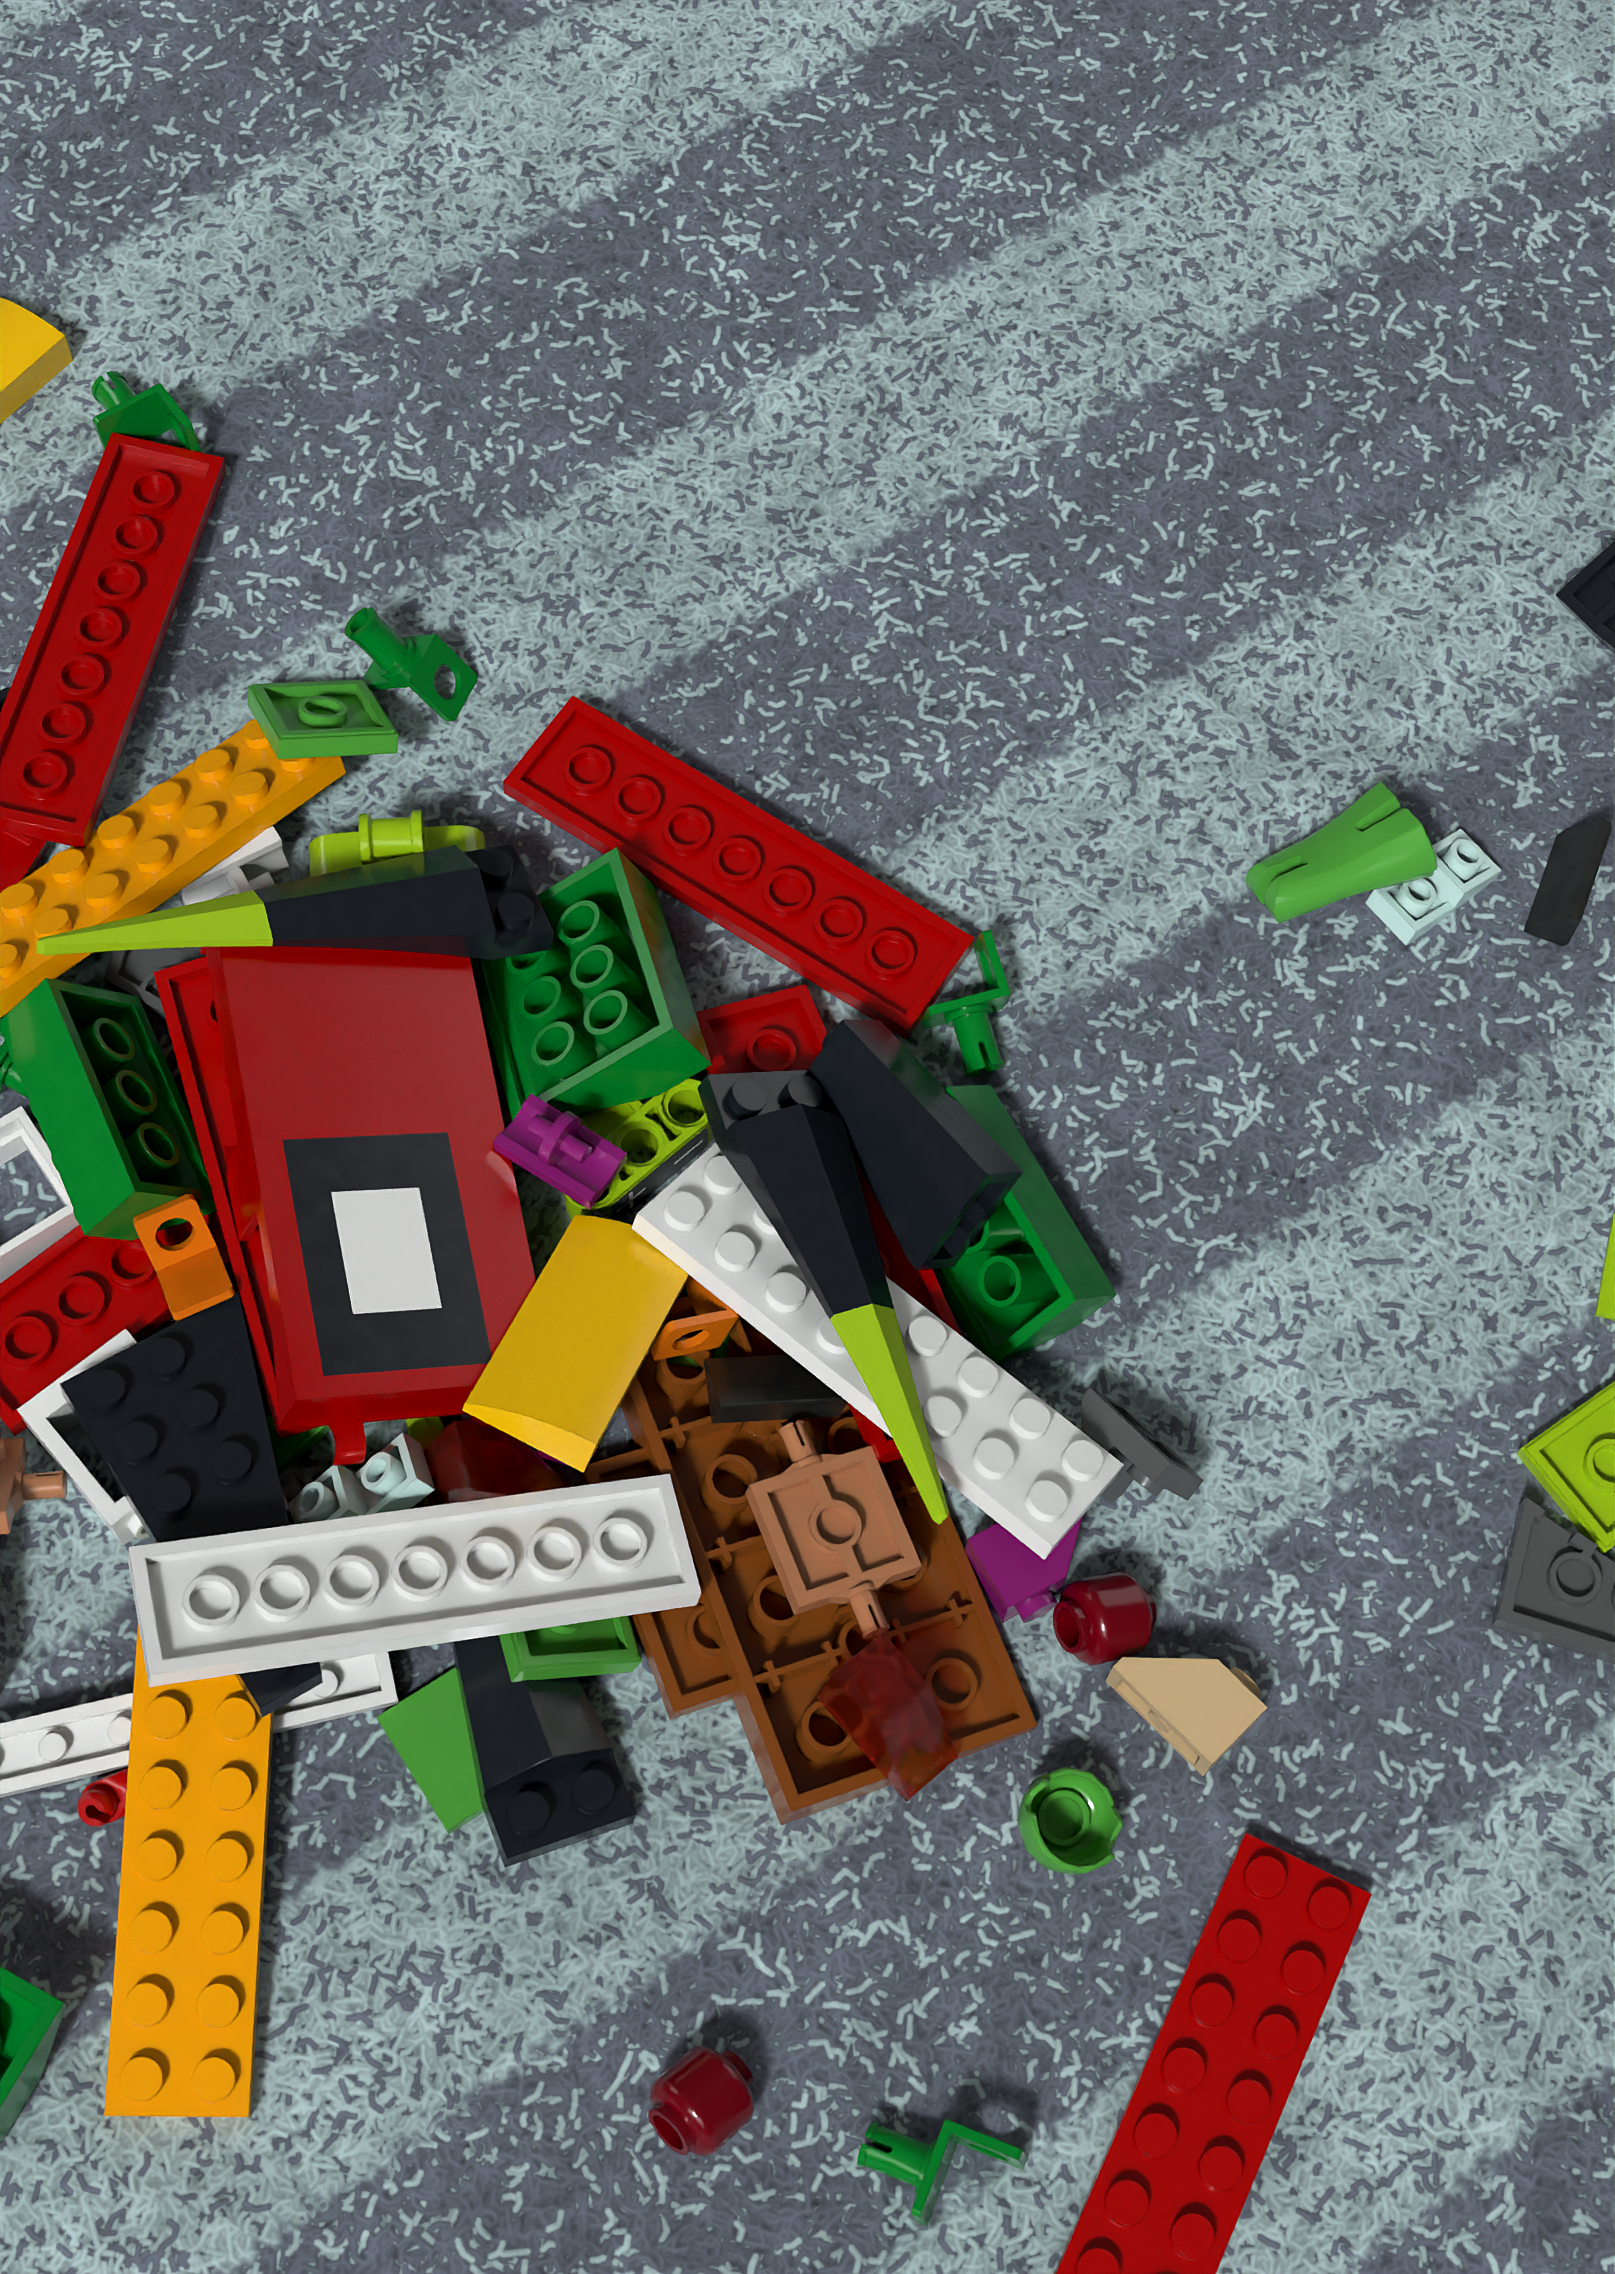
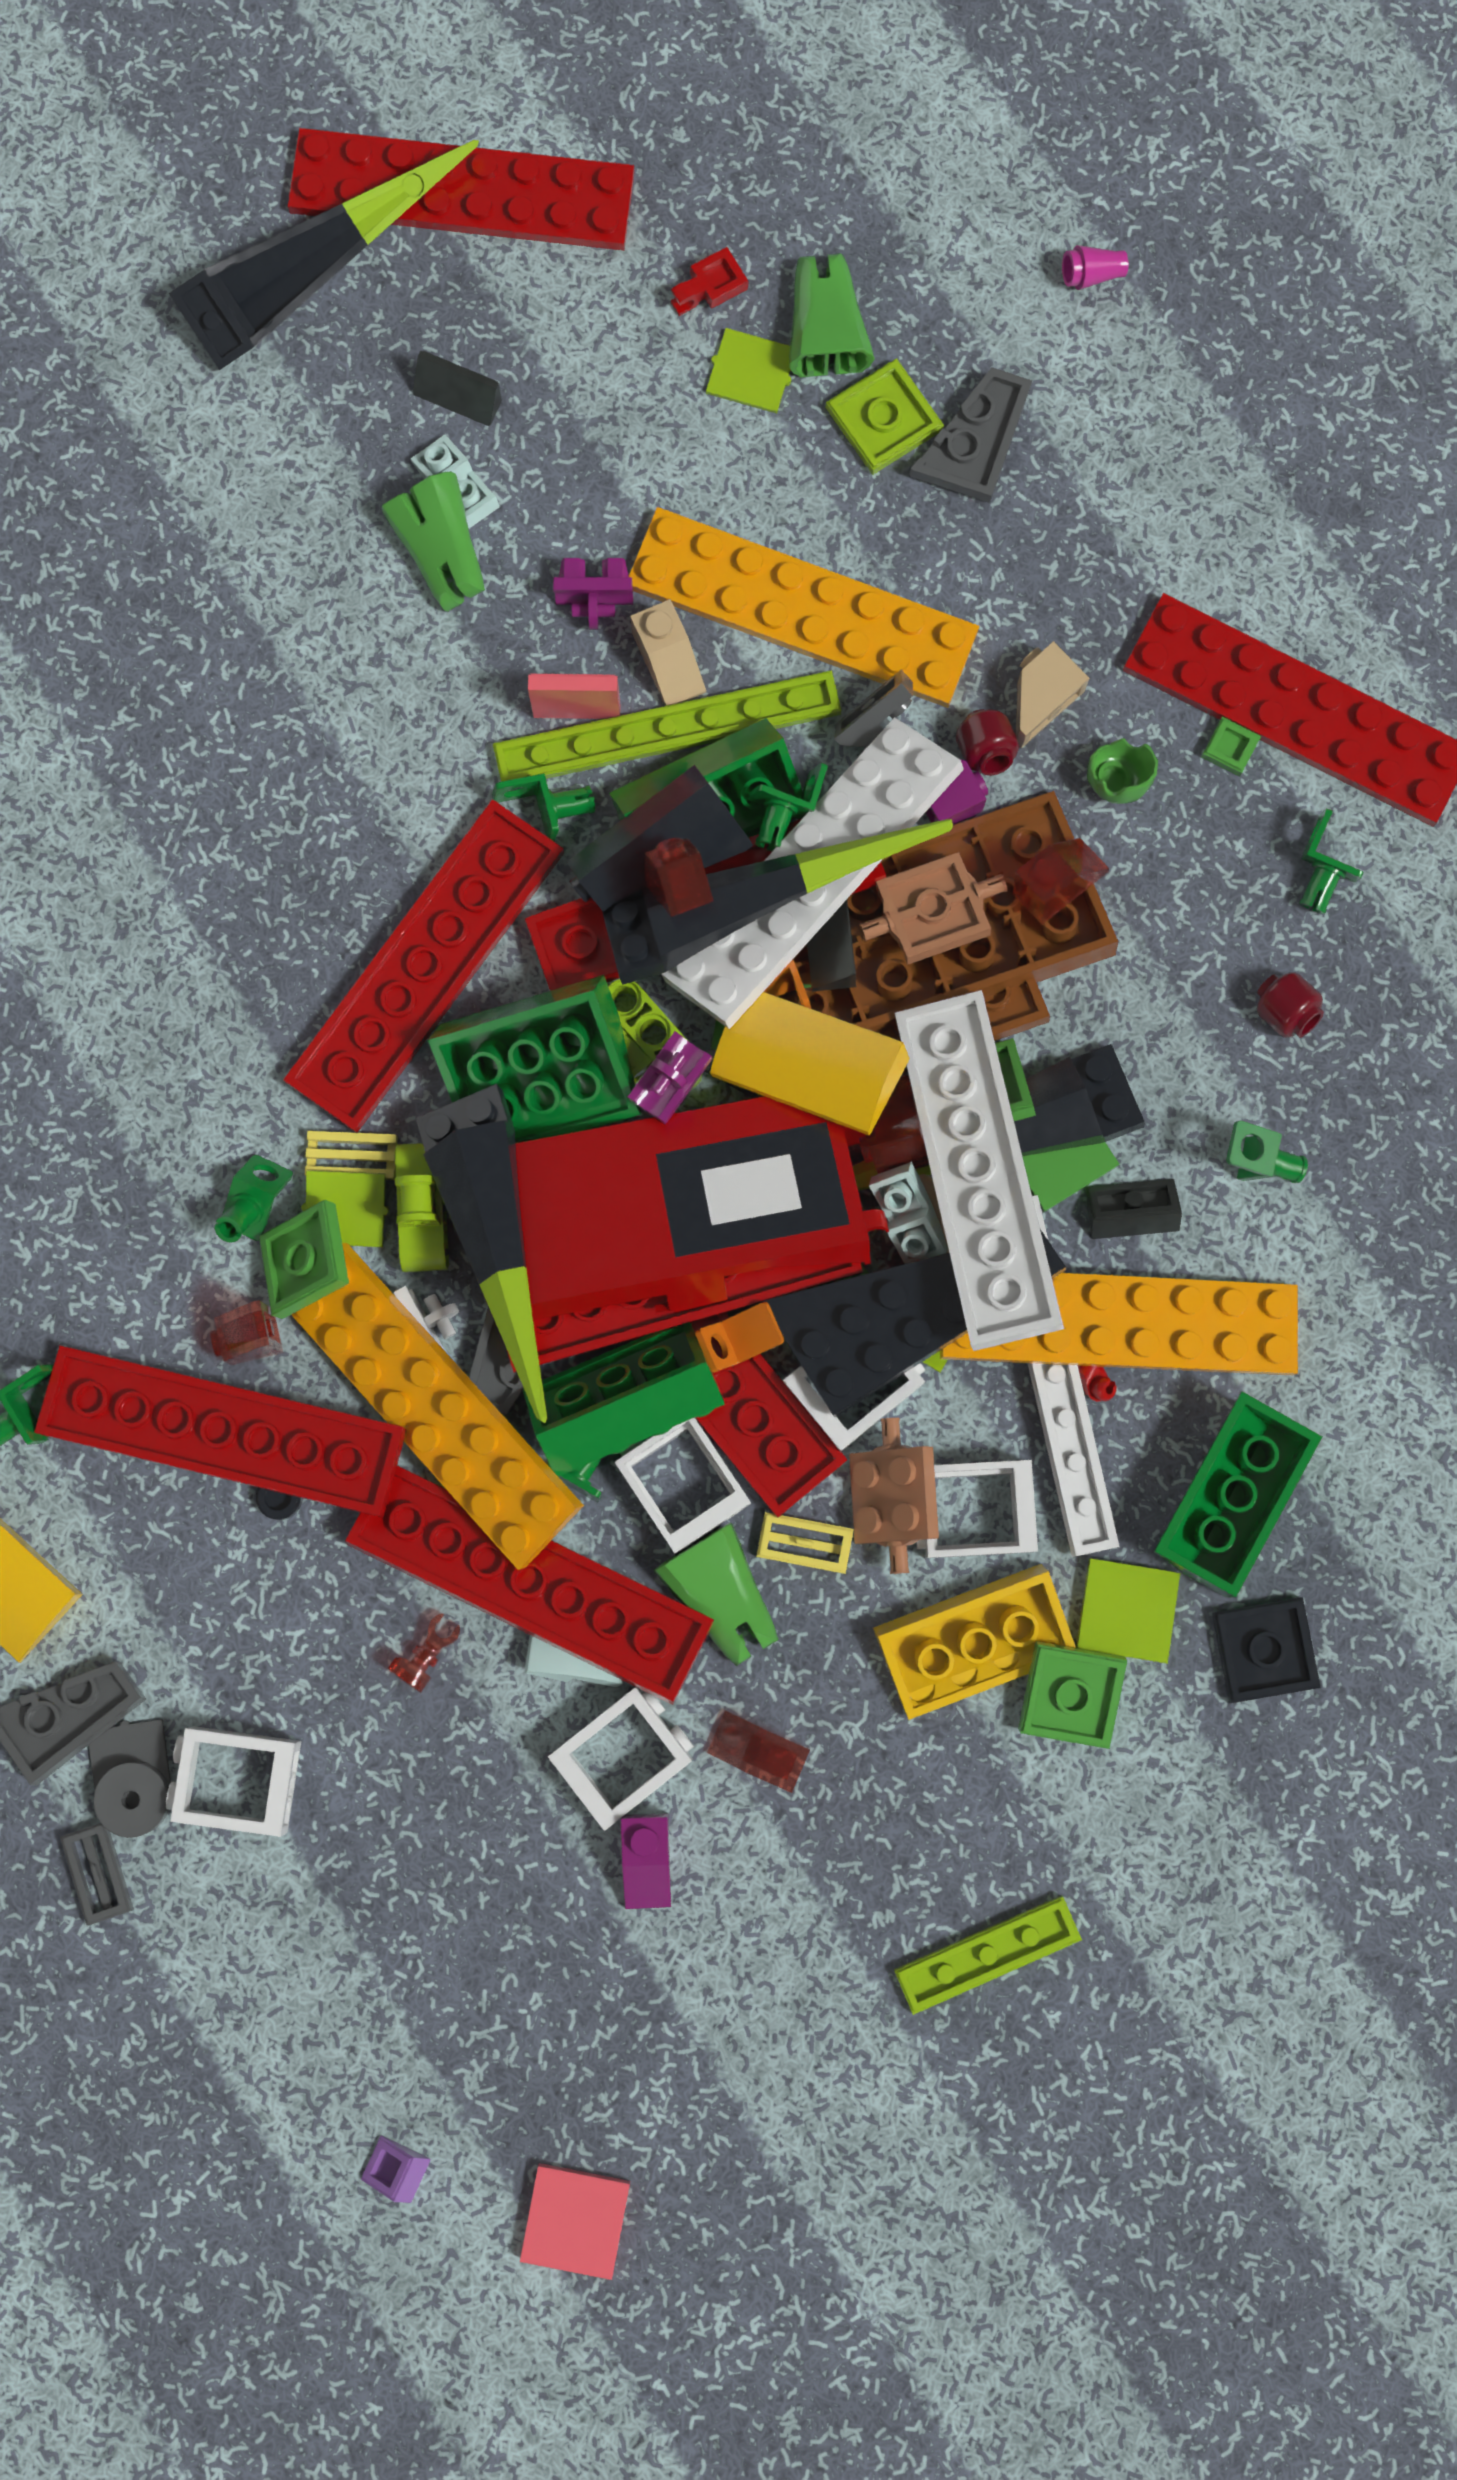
camera: 85 degrees left, 15 degrees up
none -> clear red slope [210,1300,284,1365]
none -> lime piece [301,1170,389,1247]
none -> light yellow tile [304,1131,398,1180]
none -> lime tile [493,670,842,782]
none -> coral tile [528,674,621,719]
none -> magenta hips [553,558,633,630]
none -> light orange plate [629,507,980,708]
none -> tan slope [630,599,706,706]
none -> clear red slope [645,838,714,917]
none -> green bracket [748,763,828,852]
none -> pearl dark grey slope [1086,1179,1182,1239]
none -> bright green tile [1201,717,1261,777]
none -> green bracket [1226,1120,1308,1184]

